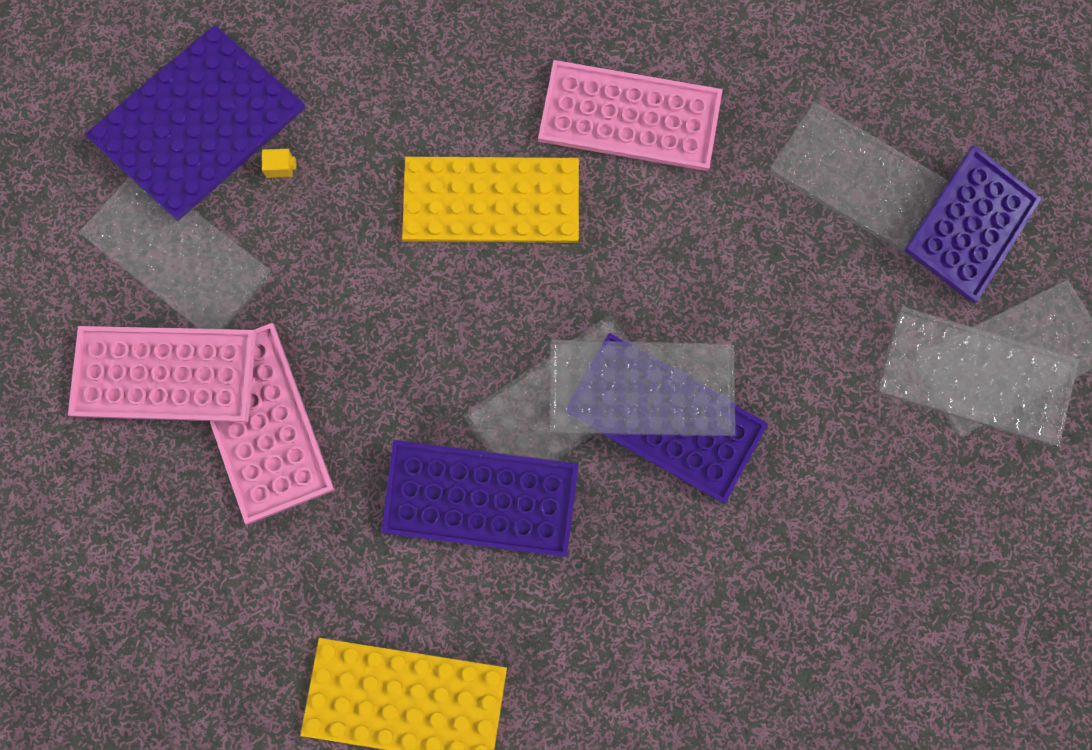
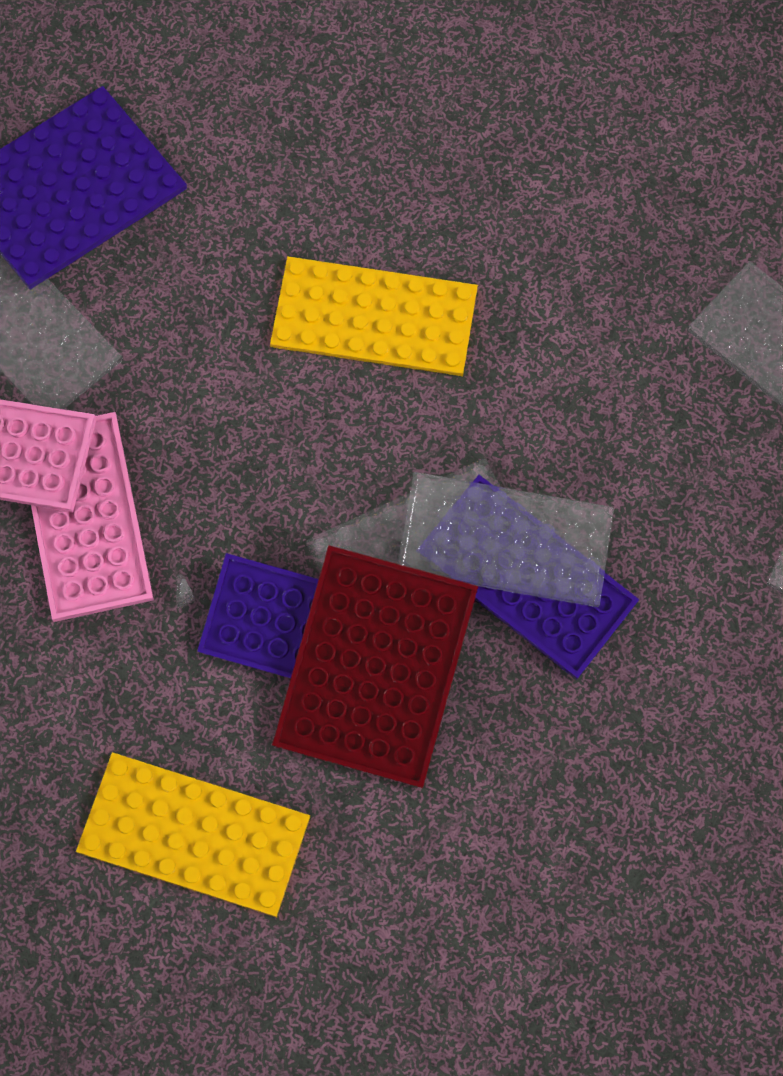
camera: 10 degrees right, 5 degrees down
yellow brick [262,149,296,178] -> none
bright pink plate [538,60,722,171] -> none
none -> clear slope [176,574,195,610]
none -> dark red plate [272,545,478,788]

